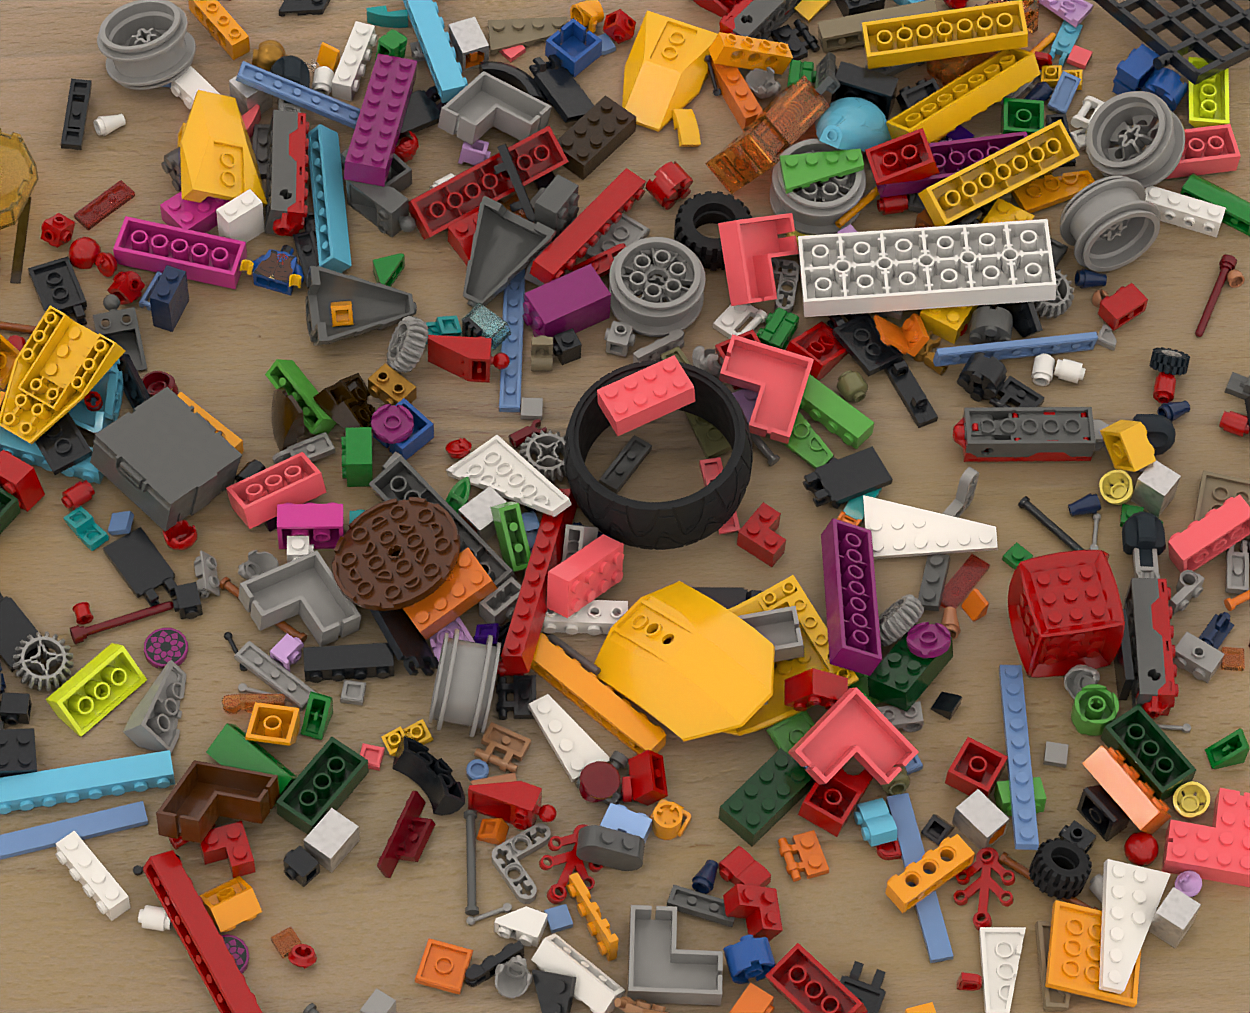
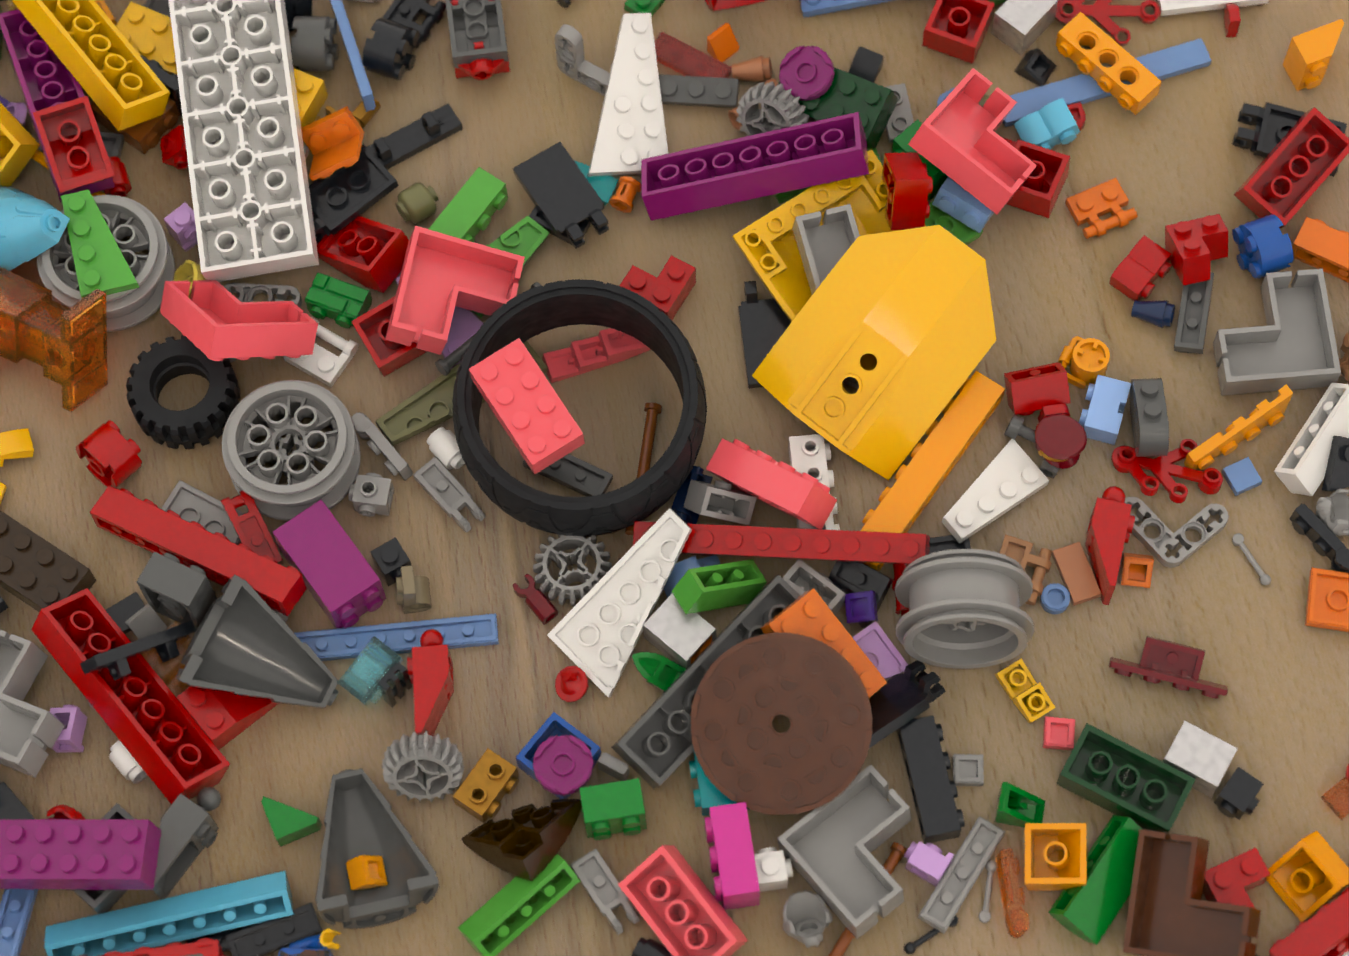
camera: 90 degrees left, 10 degrees up
dark brown brick [272,387,305,451] -> none
black brick [392,736,465,815] -> none
teal slope [426,316,462,344] -> none
dark grey bar [464,810,479,916] -> none
white slope [494,906,548,947] -> none
light grey tile [521,397,543,420] -> none
dark grey bar [548,634,601,676] -> none
light grey hair [692,346,722,377] -> none
dark green brick [718,748,814,847] -> none

